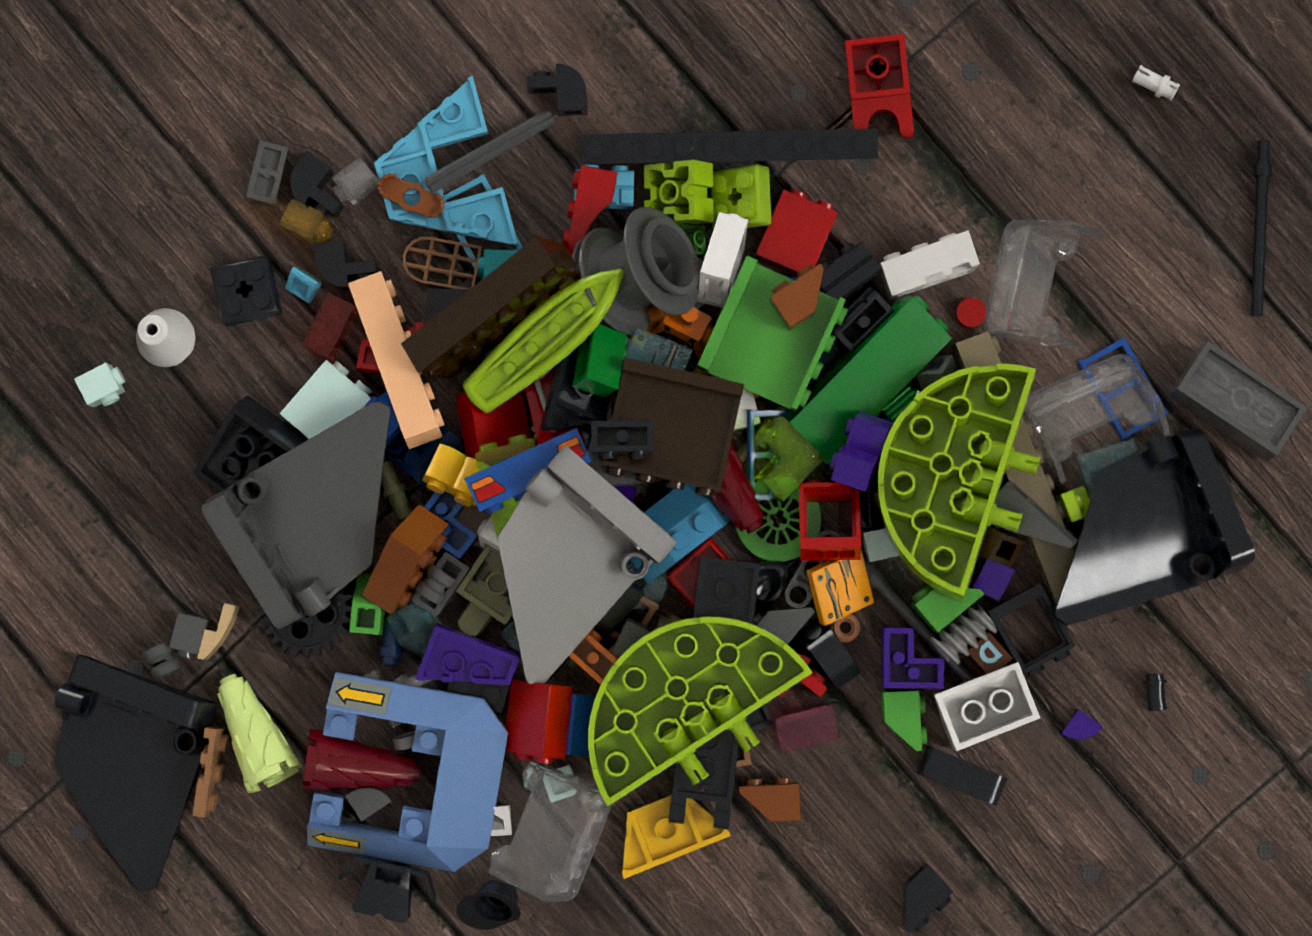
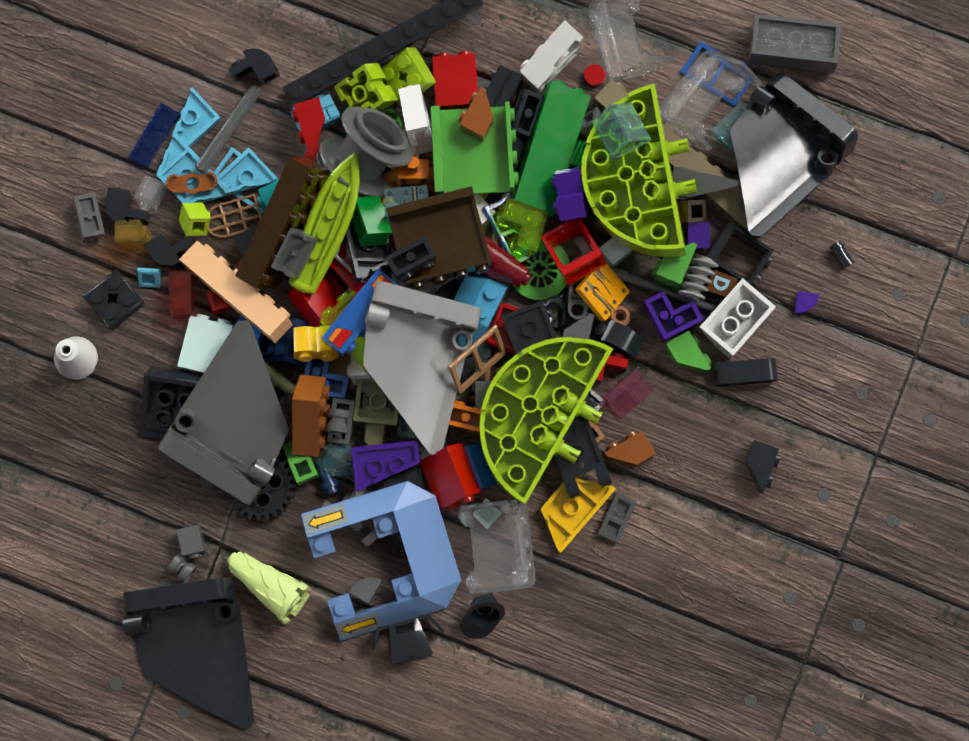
camera: 25 degrees left, 5 degrees down
light aqua brick [74,363,125,408] -> none
medium nougat wing [192,726,229,818] -> none
tan slope [197,603,240,660] -> none
dark red cone [302,729,421,790] -> none
white slope [491,805,512,836] -> none
lime bracket [1056,486,1090,524] -> none
none -> clear blue tile [128,103,180,169]
none -> lime brick [178,202,211,236]
none -> dark grey hinge [271,228,318,279]
none -> medium nougat window [448,325,506,394]
none -> clear light blue slope [592,103,651,160]
none -> dark grey slope [598,492,637,543]

